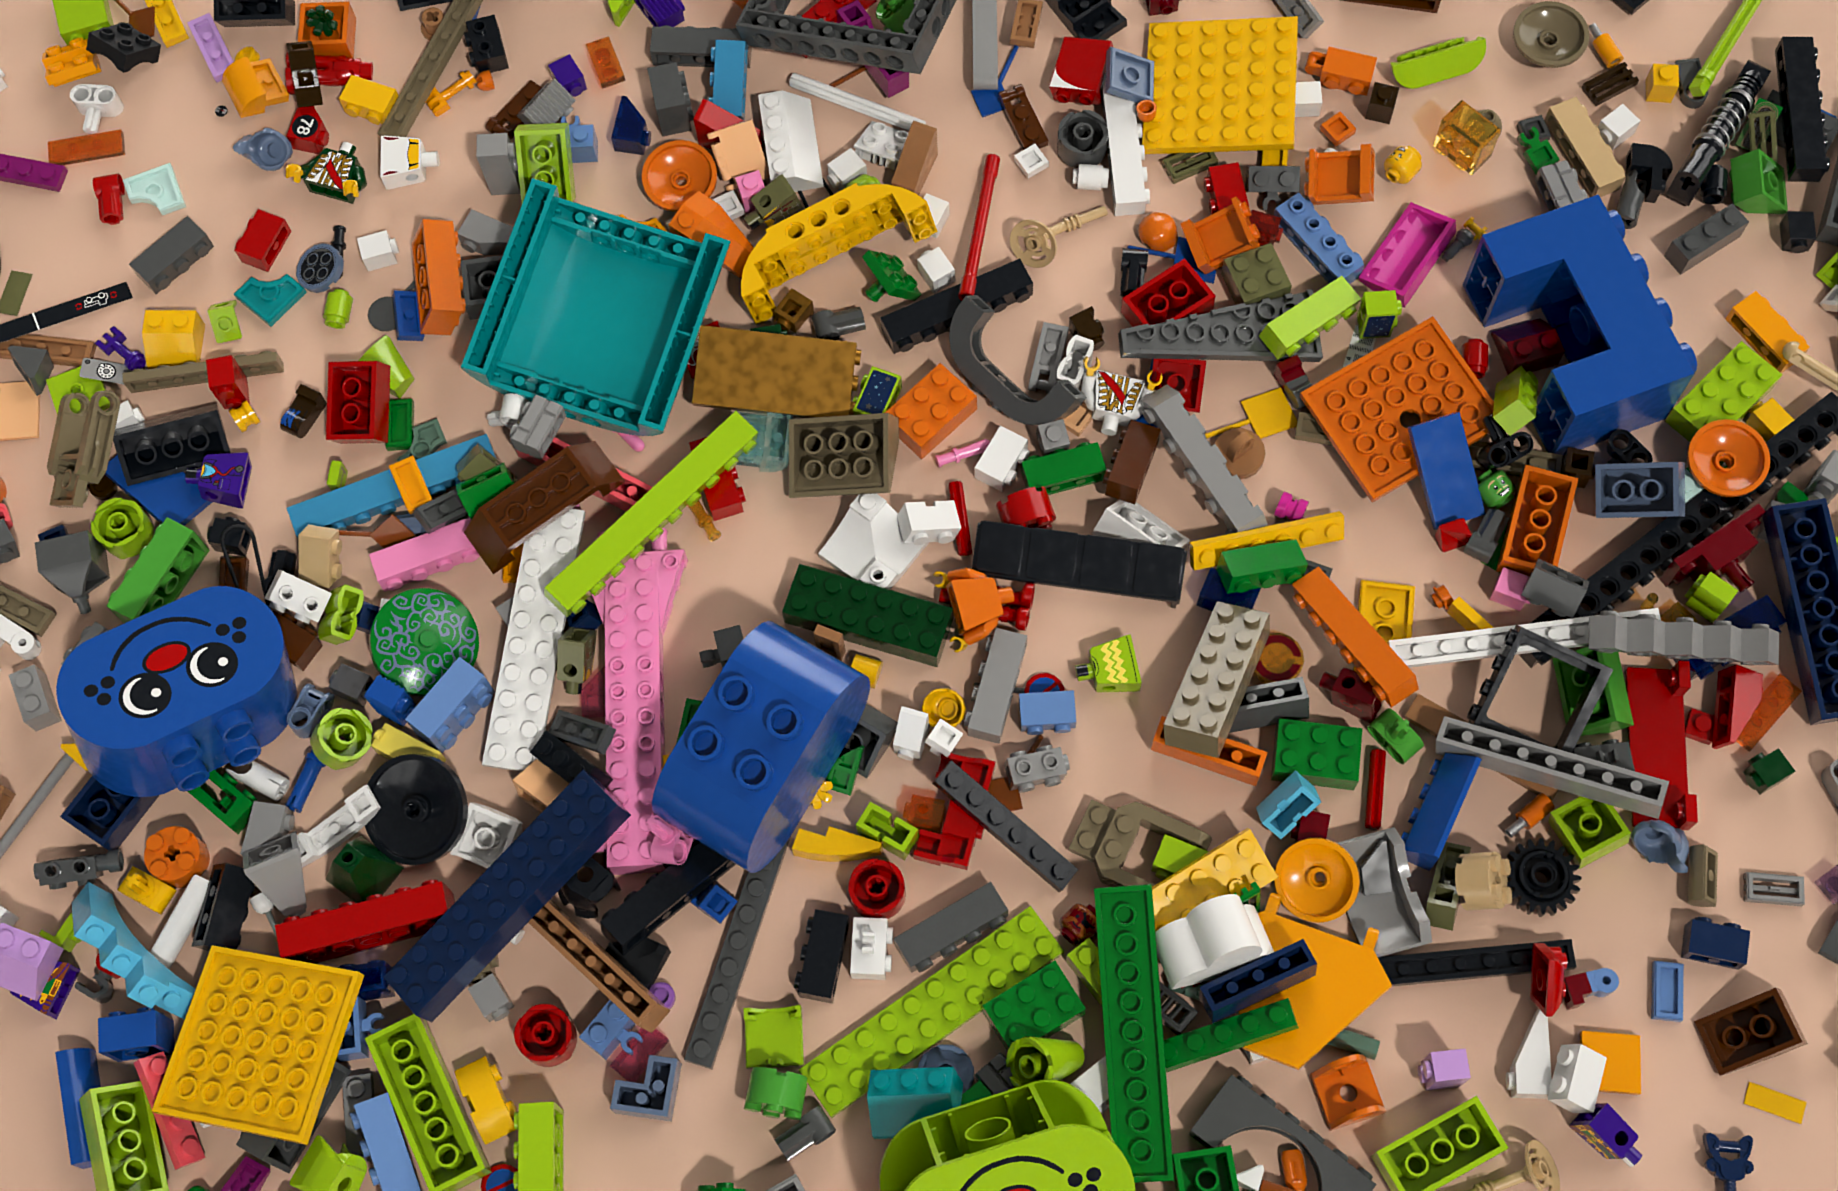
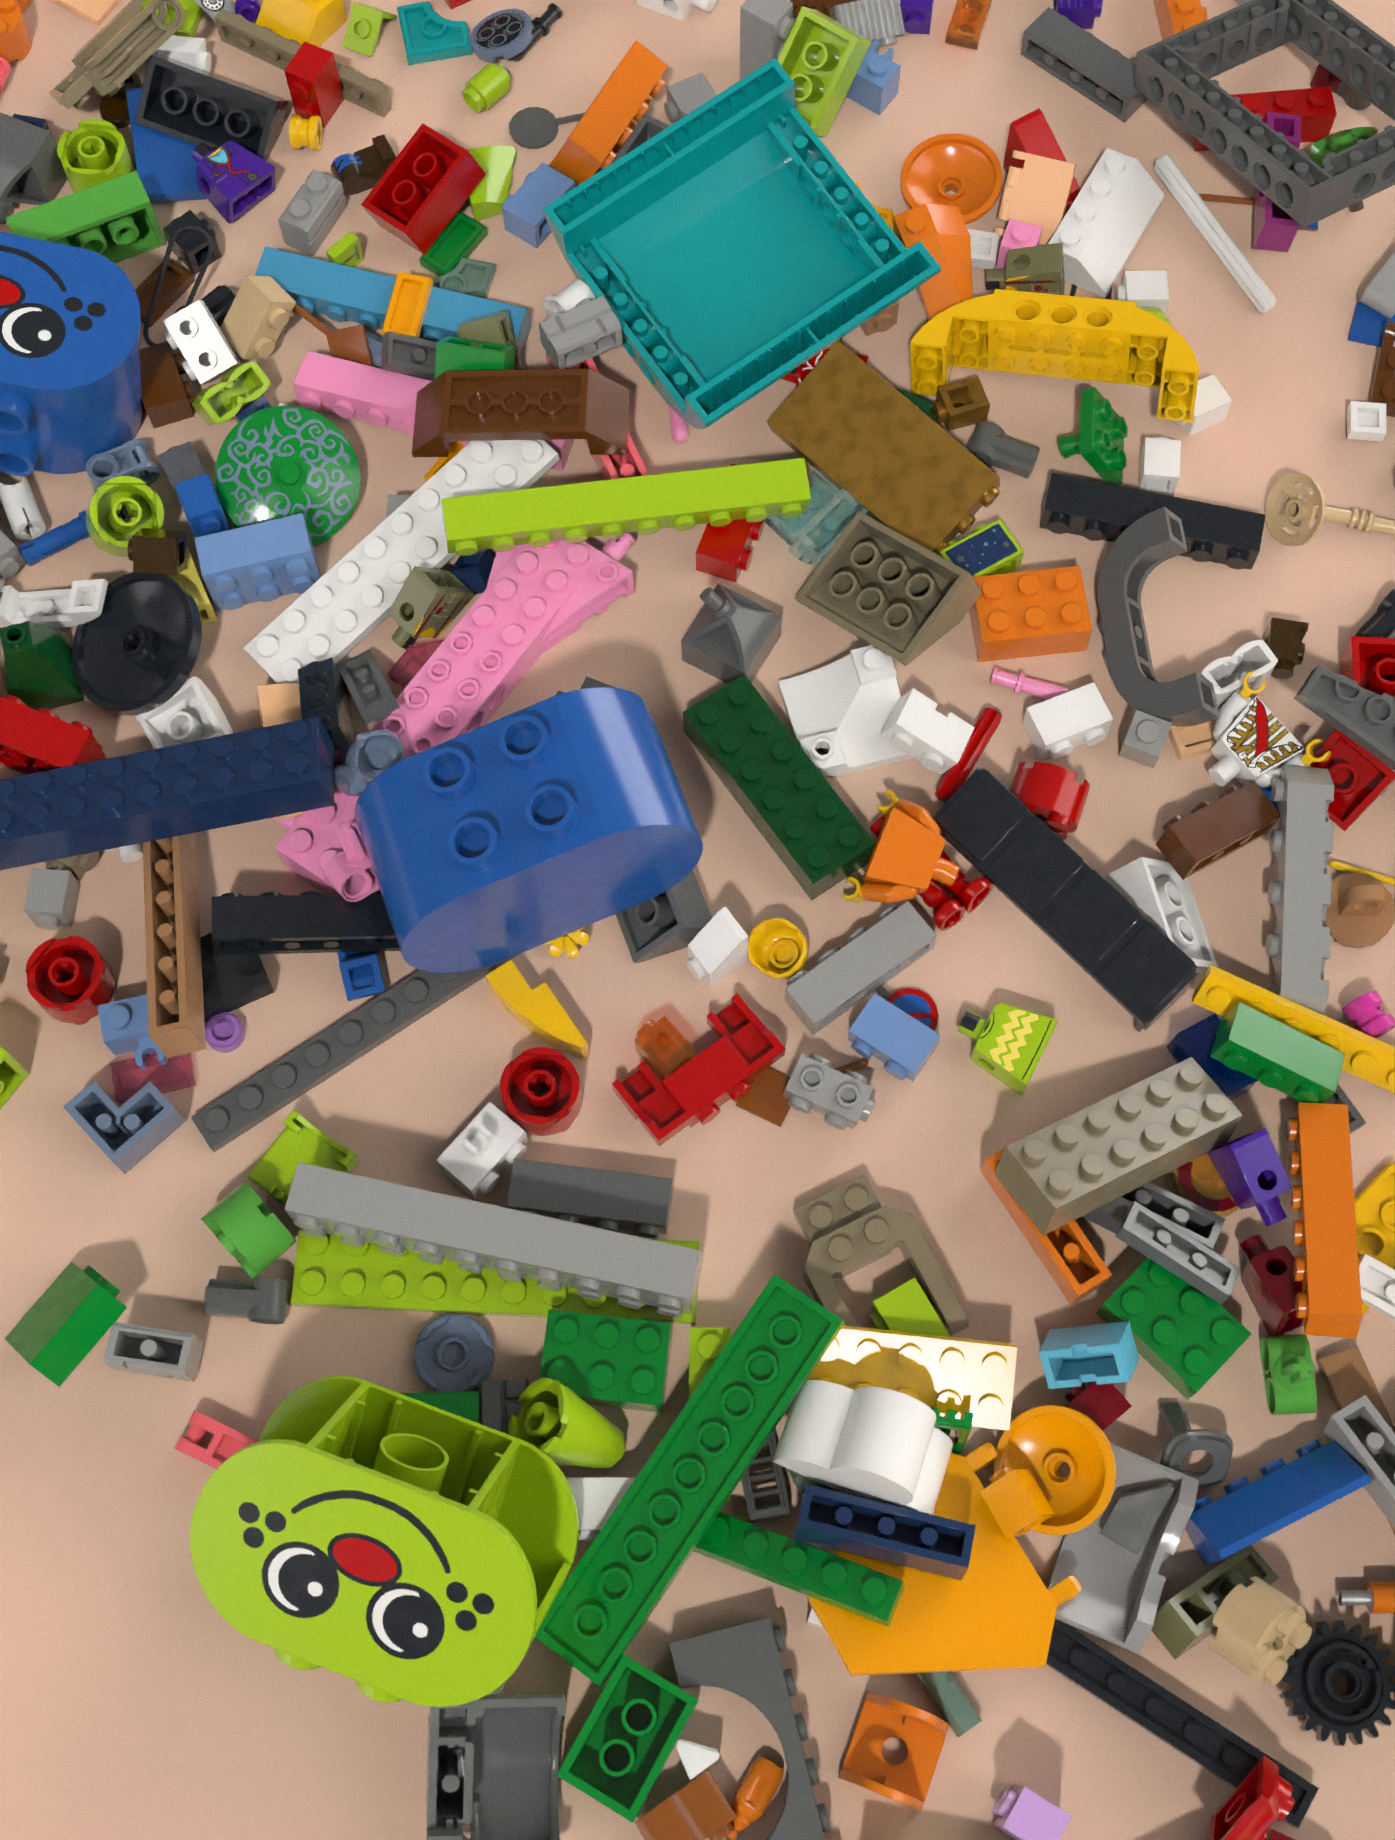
camera: 35 degrees right, 0 degrees up
white brick [357,230,399,272] -> none
blue plate [392,290,425,341] -> none
black piece [558,857,621,919] -> none
clear blue slope [611,96,651,155] -> none
dark grey brick [647,62,694,136] -> none
clear yellow piece [687,500,721,541] -> none
dark azure brick [709,40,748,120] -> none
black brick [794,909,850,1004] -> none
medium nougat tile [813,624,846,661] -> none
green tile [826,745,865,796] -> none
yellow brick [851,654,883,689] -> none
white hinge [853,121,908,171] -> none
lime piece [856,801,919,861] -> none
teal slope [867,1067,963,1139] -> none
medium nougat slope [891,120,938,195] -> none
white tile [925,718,963,758] -> none
black plate [932,761,1078,892] -> none
red piece [958,154,1000,301] -> none
green brick [1021,442,1107,495] -> none
light grey plate [1028,322,1069,394] -> none
dark red head [1059,903,1097,946] -> none
red axle [1365,749,1386,830] -> none
none -> dark brown brick [128,528,187,575]
none -> light grey brick [278,170,347,255]
none -> light grey brick [284,1162,702,1318]
none -> sand blue hair [334,730,404,797]
none -> medium blue piece [502,162,576,248]
none -> dark grey piece [681,584,782,684]
none -> light orange brick [980,1466,1055,1537]
none -> dark grey plate [1115,1201,1241,1305]
none -> dark grey piece [1158,1401,1233,1486]
none -> dark purple torso [1207,1128,1291,1227]

